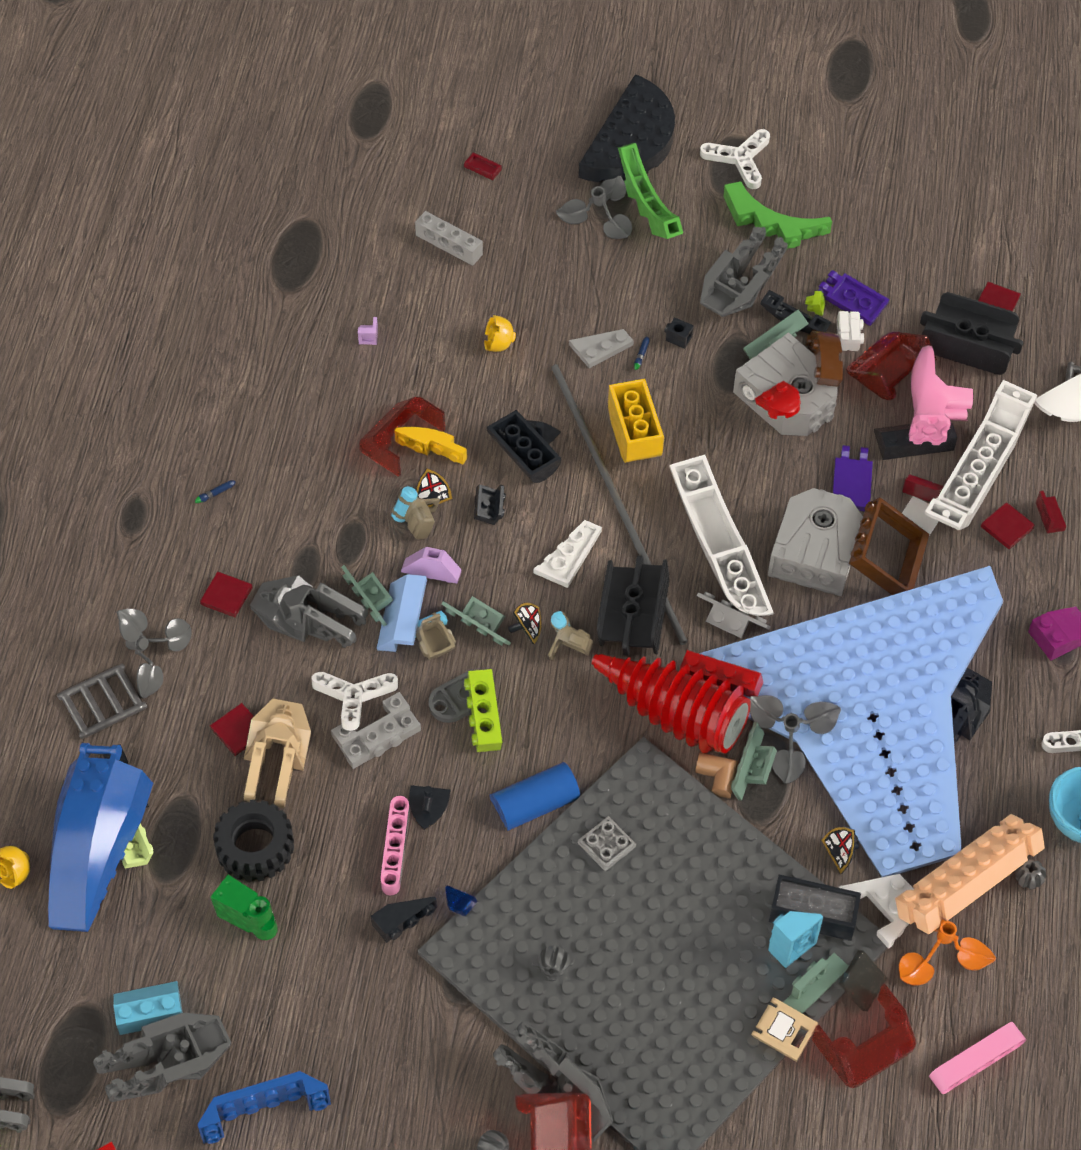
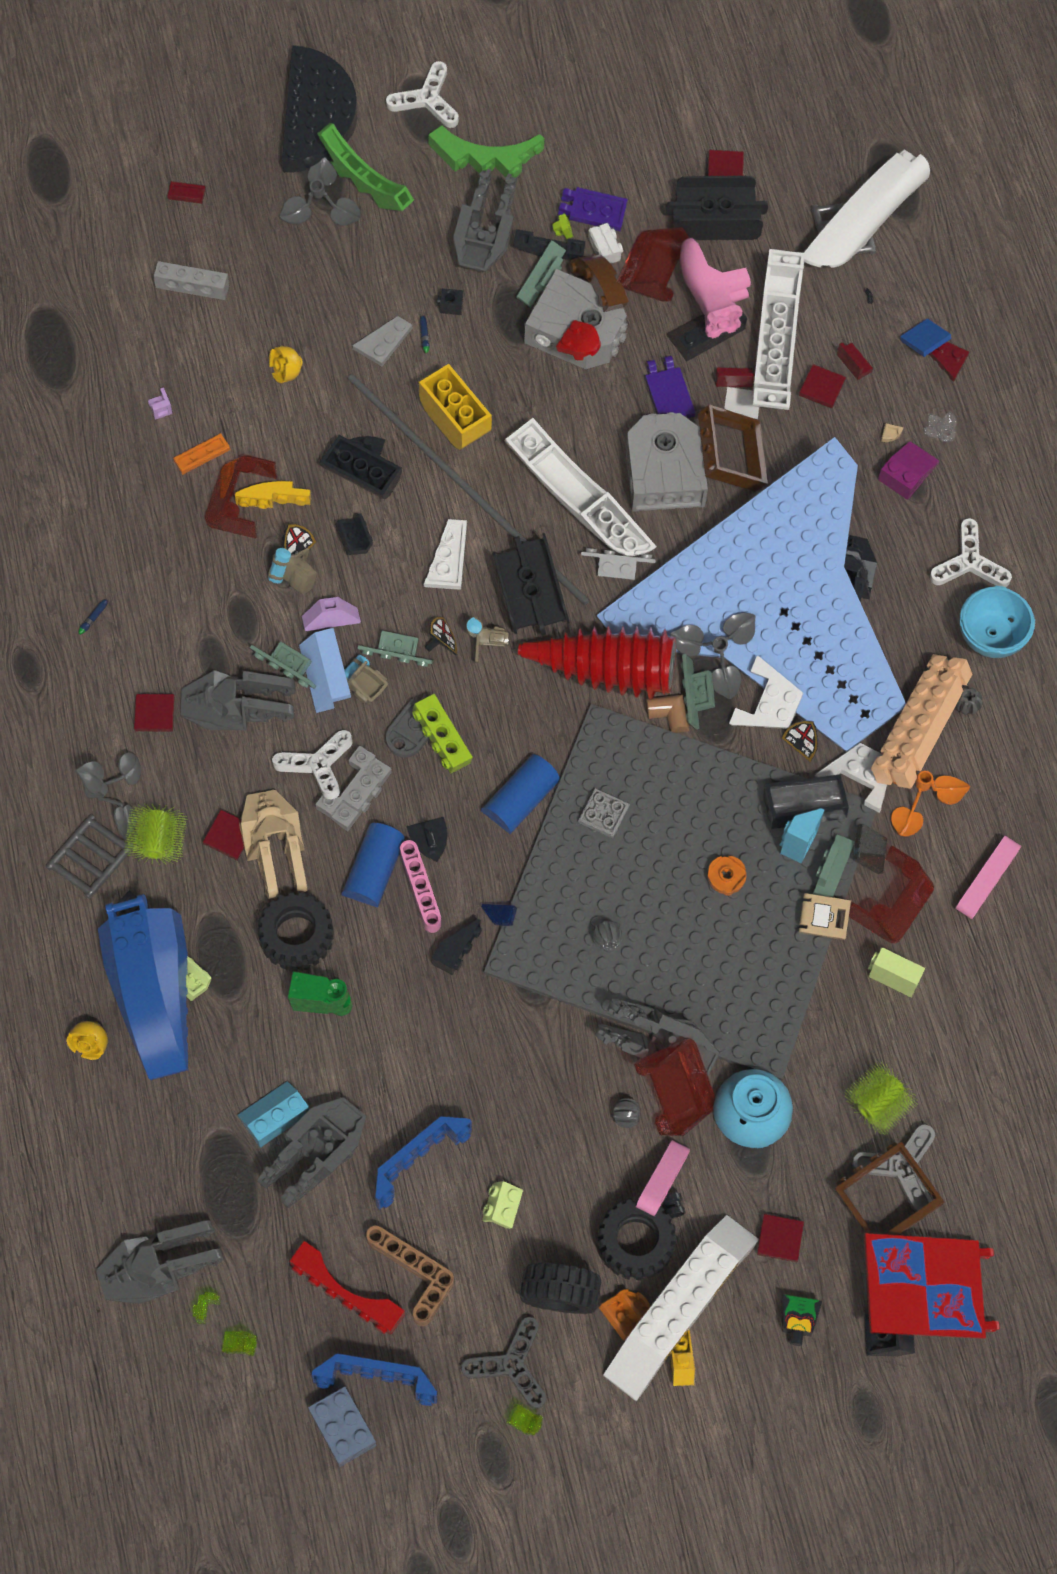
camera: 25 degrees left, 10 degrees up
red brick [680,650,764,697] -> none
none -> lime piece [125,804,187,865]
none -> orange tile [173,433,230,475]
none -> blue brick [341,823,405,908]
none -> orange plate [707,856,746,896]
none -> white wing [729,656,803,729]
none -> yellowish green brick [868,947,925,997]
none -> tan tile [881,423,903,442]

